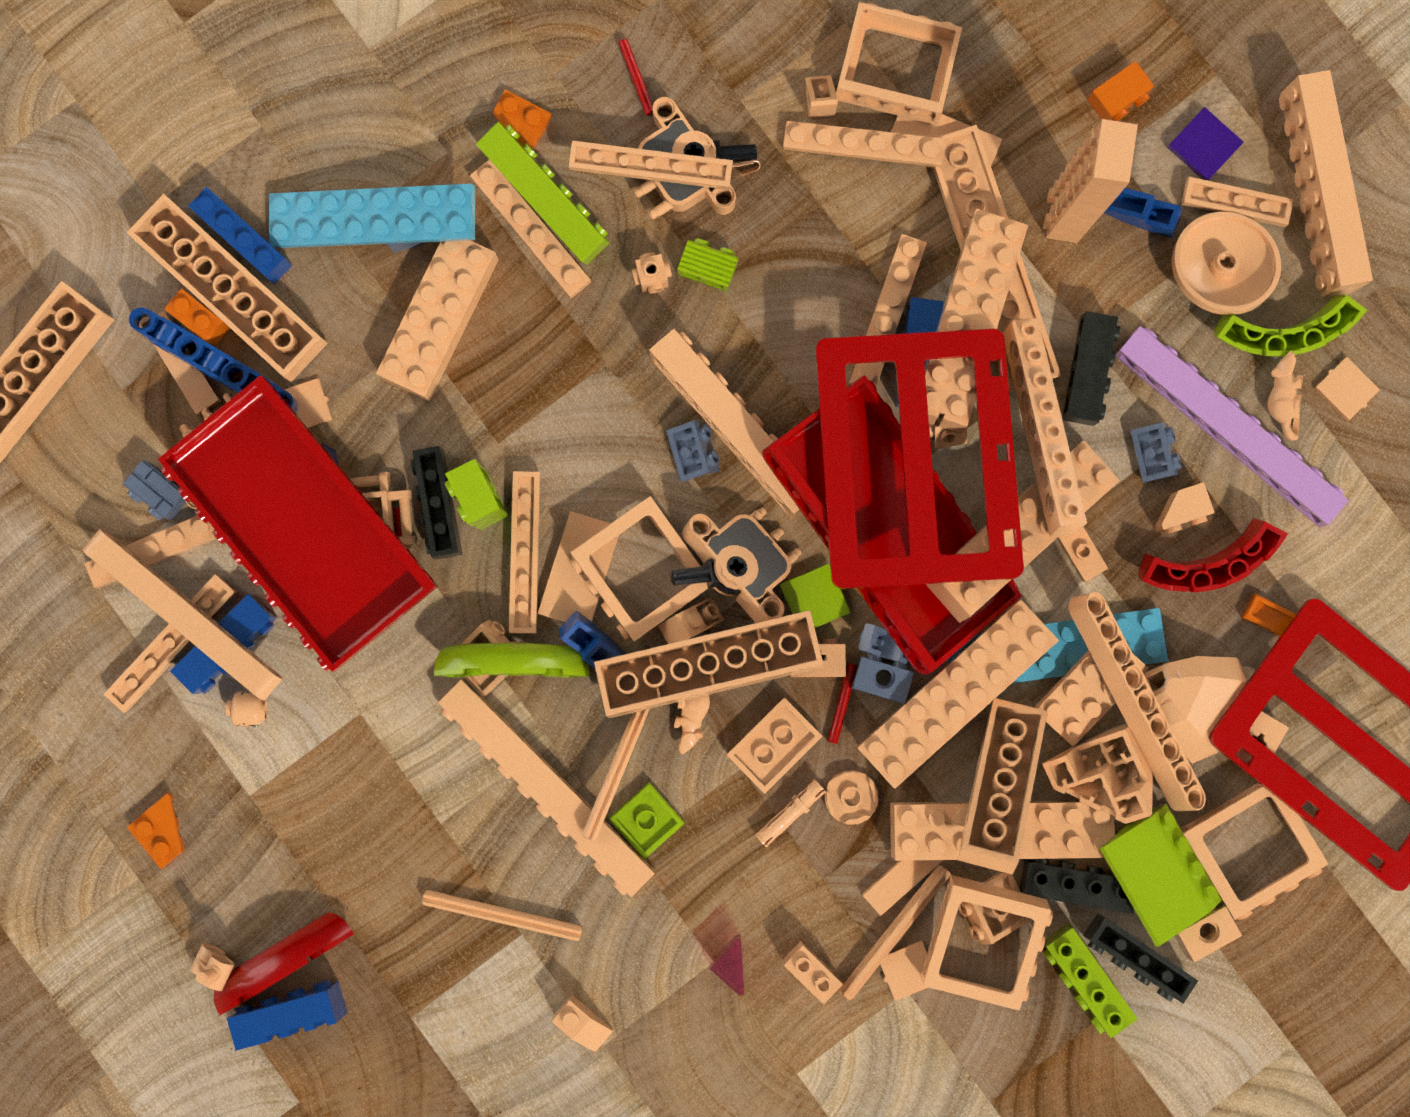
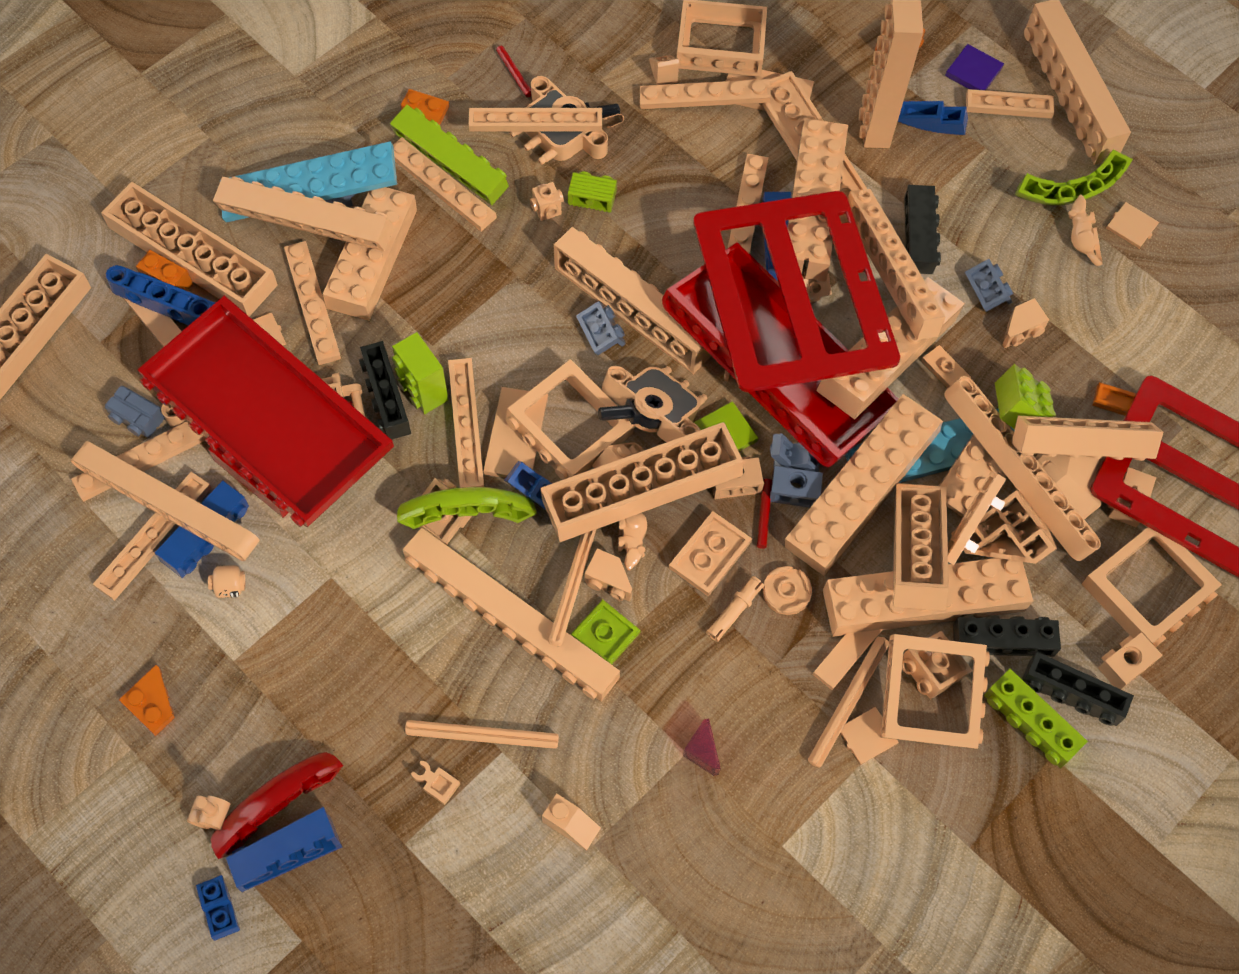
camera: 10 degrees left, 20 degrees down
blue brick [188,187,292,285] -> none
light nougat brick [782,941,843,1004] -> none
lime slope [1099,804,1222,947] -> none
lavender brick [1115,326,1349,527] -> none
red brick [1138,518,1288,593] -> none
light nougat dish [1171,212,1281,315] -> none
none -> blue slope [196,875,240,941]
none -> light nougat brick [213,176,394,251]
none -> light nougat plate [284,241,341,365]
none -> light nougat plate [411,761,460,805]
none -> light nougat slope [585,548,632,602]
none -> light nougat hinge [948,472,1006,565]
none -> lime brick [995,364,1056,429]
none -> light nougat brick [1012,416,1164,461]

